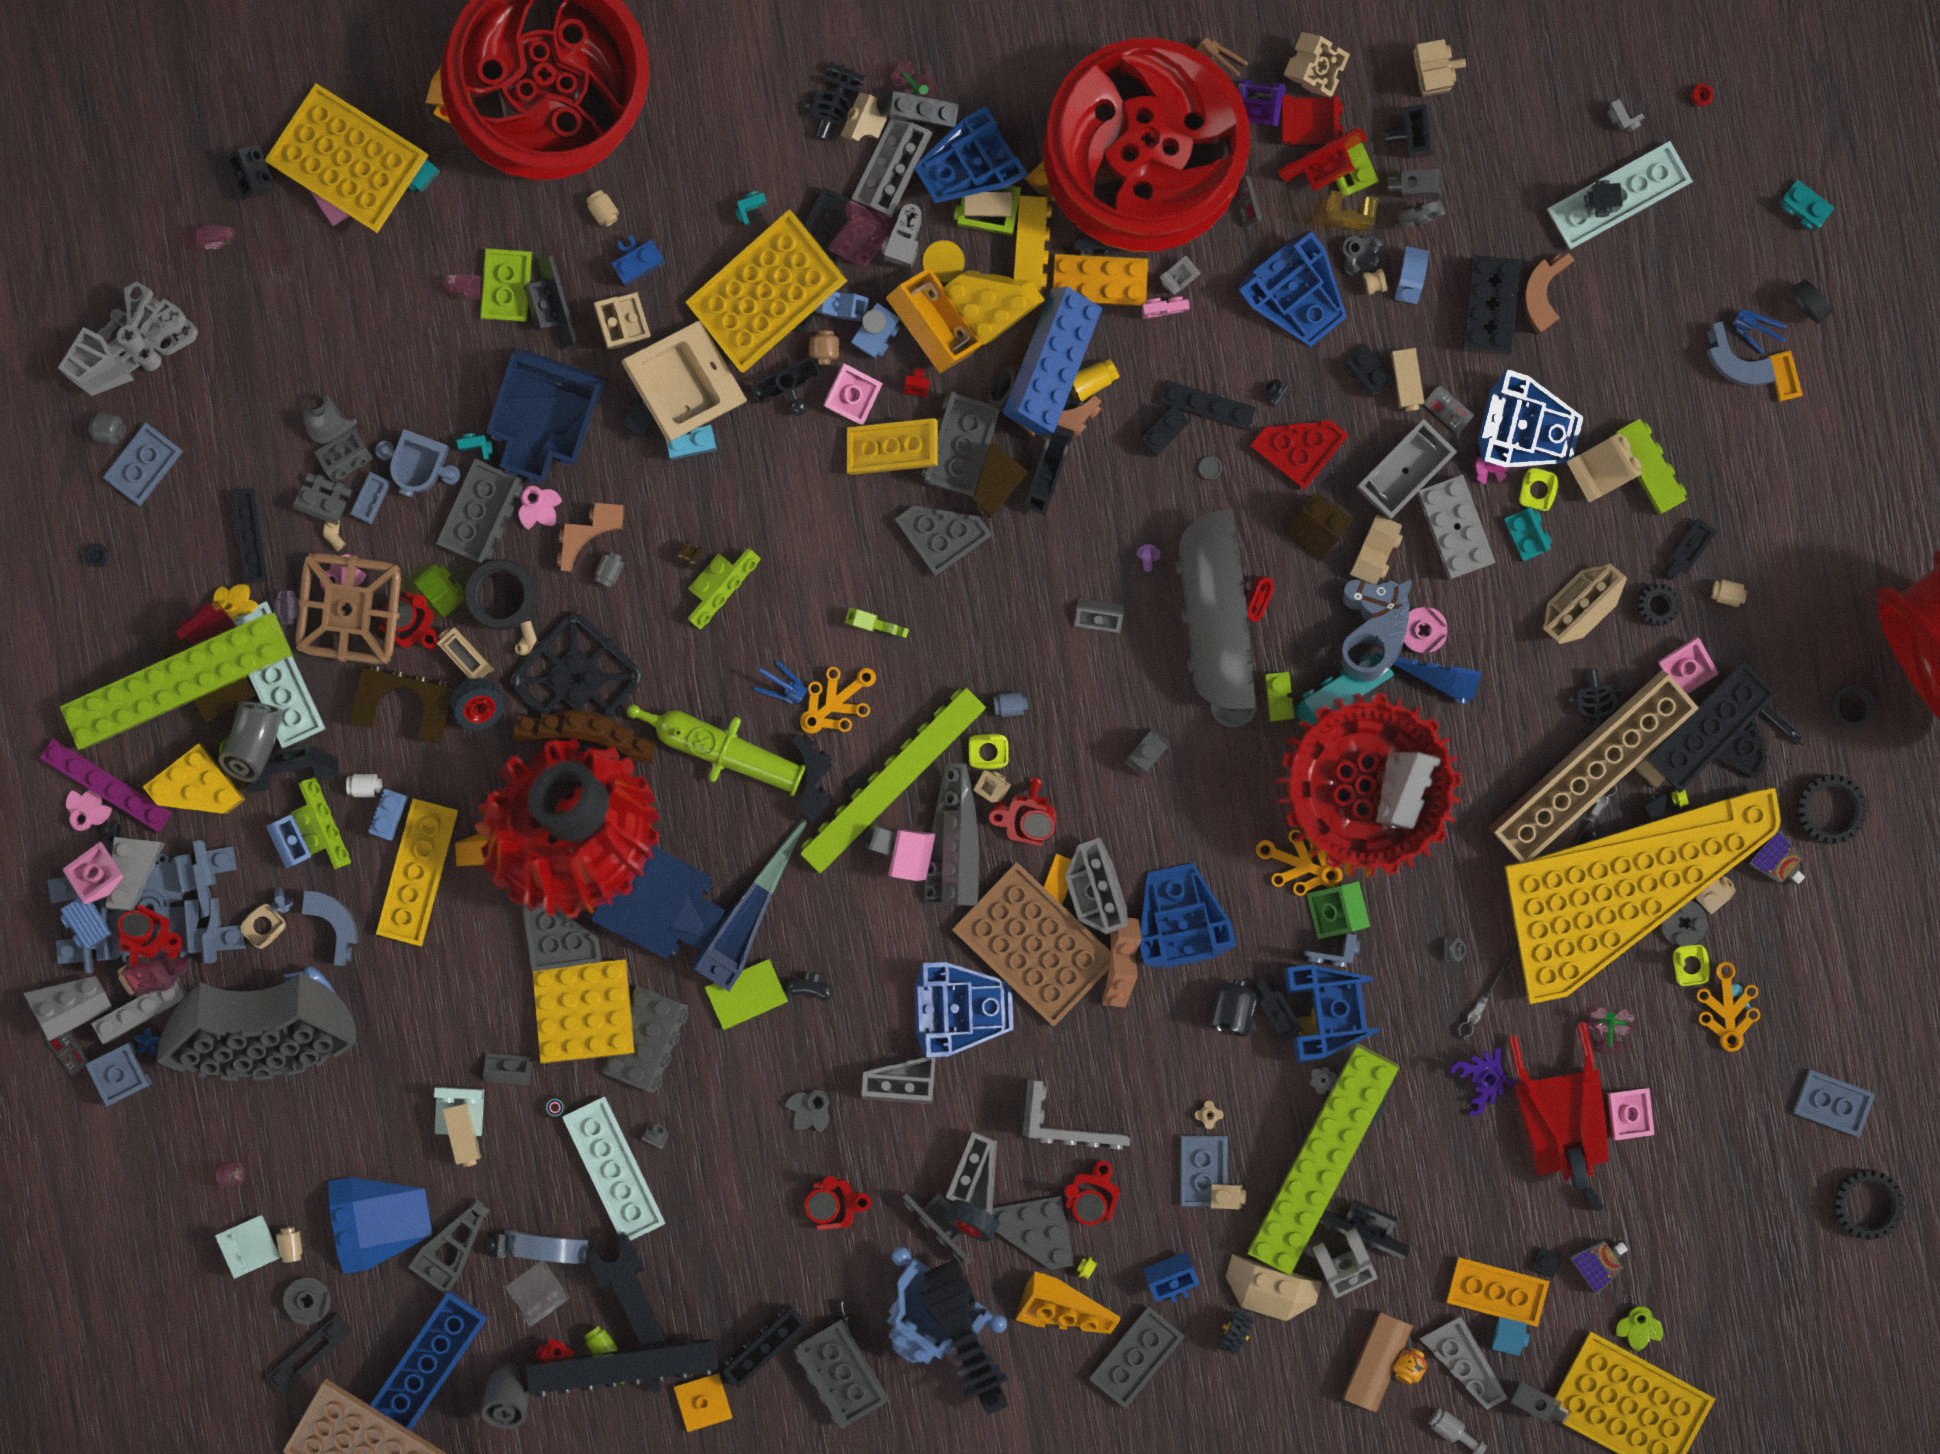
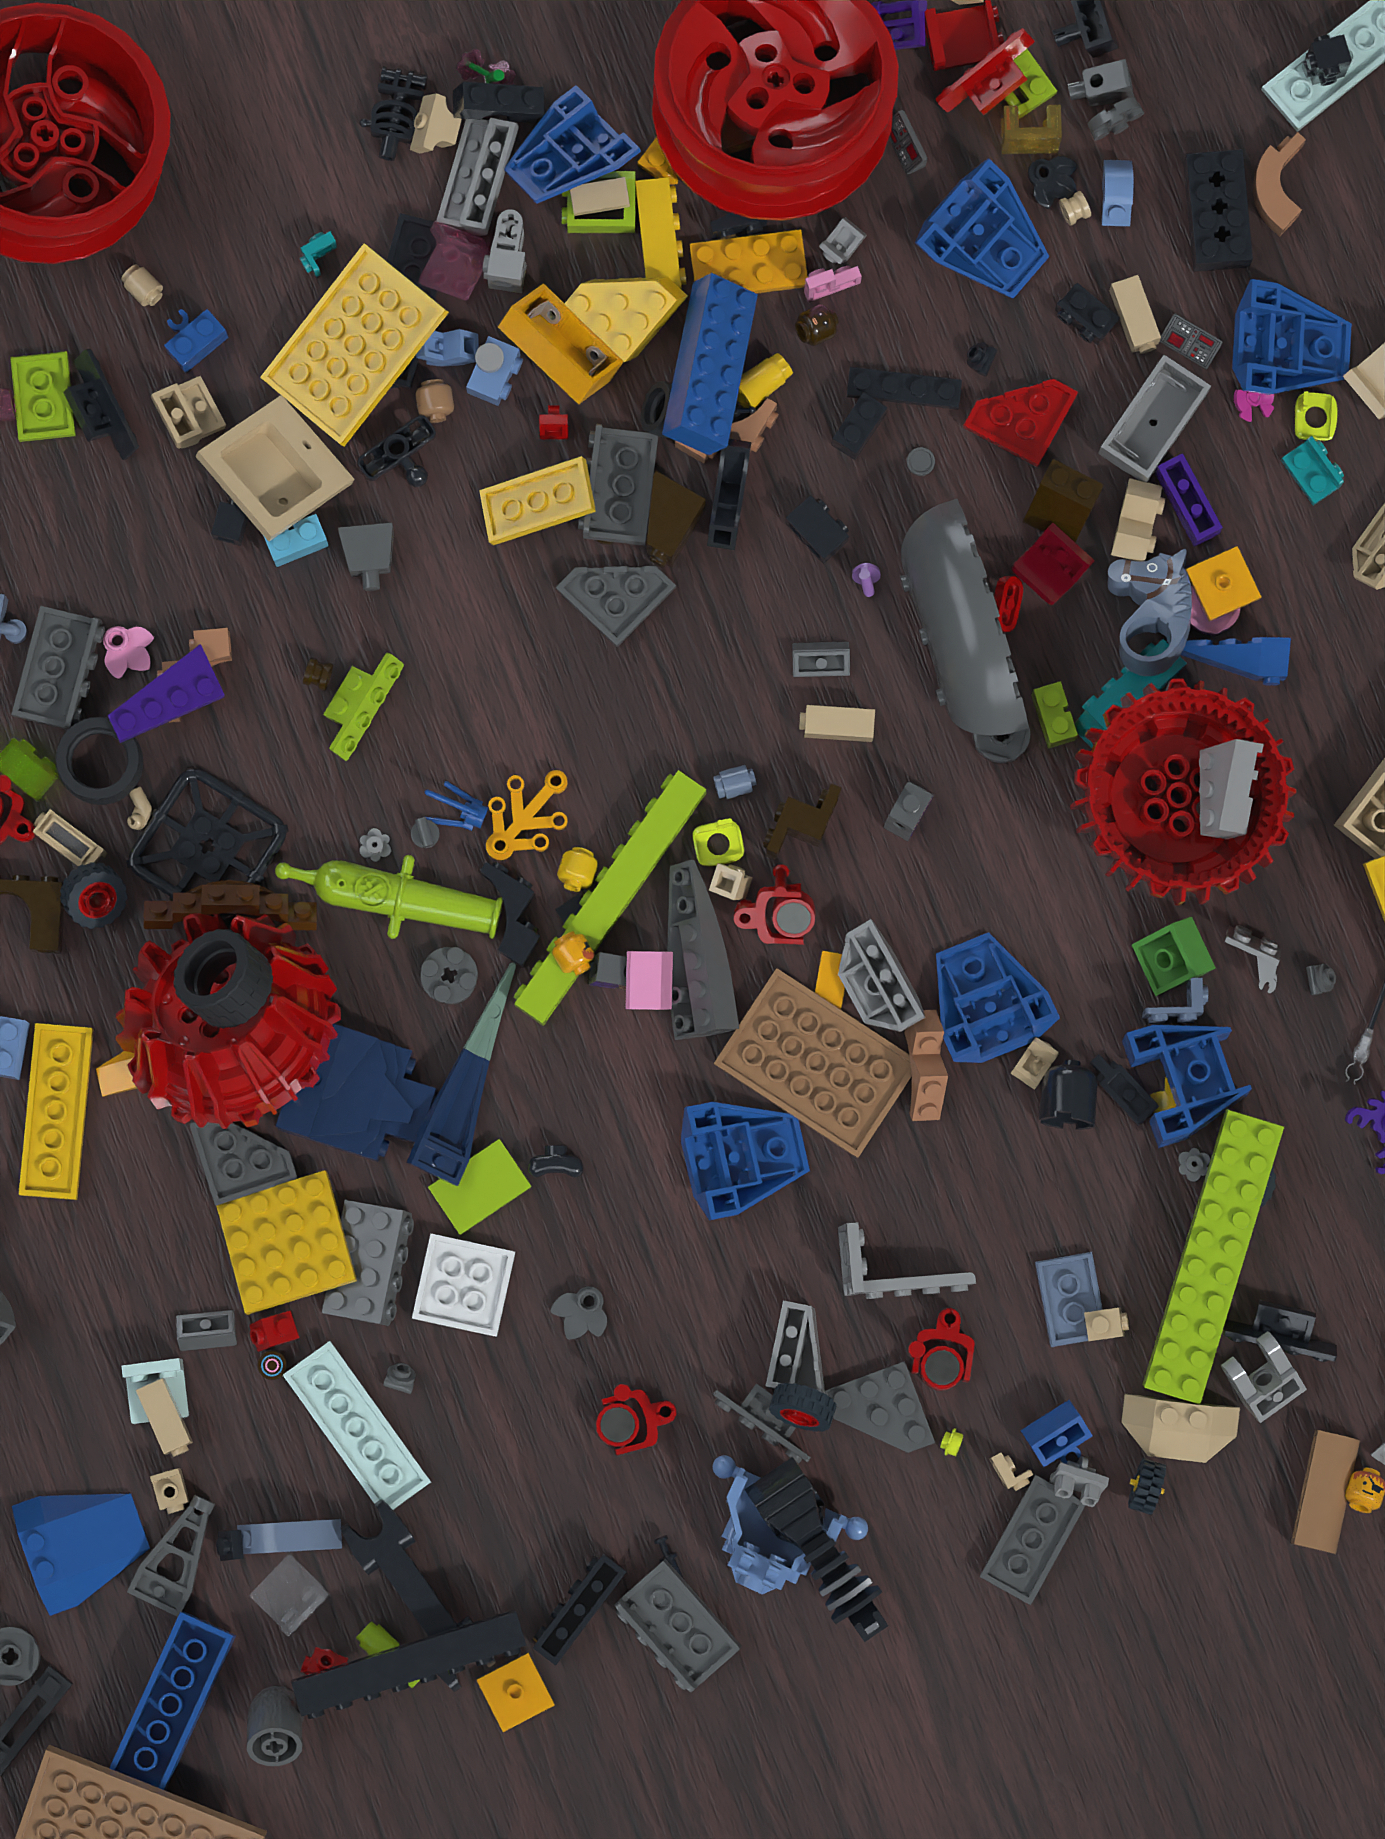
camera: 10 degrees left, 5 degrees down
teal bracket [457,433,493,461] -> none
dark blue panel [486,348,607,484] -> none
dark grey brick [594,551,624,587] -> none
bright pink slope [823,363,883,425] -> none
lime piece [845,607,909,638] -> none
light grey wedge [862,1057,936,1104] -> none
yellow sticker [923,240,965,282] -> none
light orange wedge [1015,1272,1120,1334] -> none
tan plate [1195,1101,1223,1129] -> none
light orange plant [1256,830,1343,896] -> none
light grey piece [1417,475,1496,580] -> none
none -> dark purple wing [108,644,225,743]
none -> tan brick [150,1468,190,1514]
none -> red bracket [249,1310,299,1352]
none -> dark grey torso [338,523,394,591]
none -> light grey plant [360,828,391,862]
none -> dark grey plate [411,817,440,848]
none -> white plate [412,1234,515,1337]
none -> dark grey plate [421,947,478,1005]
none -> light orange head [552,931,595,976]
none -> yellow head [557,847,598,892]
none -> dark brown bracket [763,783,842,861]
none -> black brick [785,495,849,564]
none -> dark brown head [795,304,839,346]
none -> tan brick [799,705,875,742]
none -> tan bracket [989,1453,1033,1491]
none -> dark red bracket [1011,523,1095,605]
none -> tan bracket [1011,1037,1059,1090]
none -> light grey hips [1049,1456,1109,1507]
none -> dark purple brick [1155,453,1223,547]
none -> light orange plate [1186,546,1261,622]
none -> light grey plate [1225,925,1281,993]

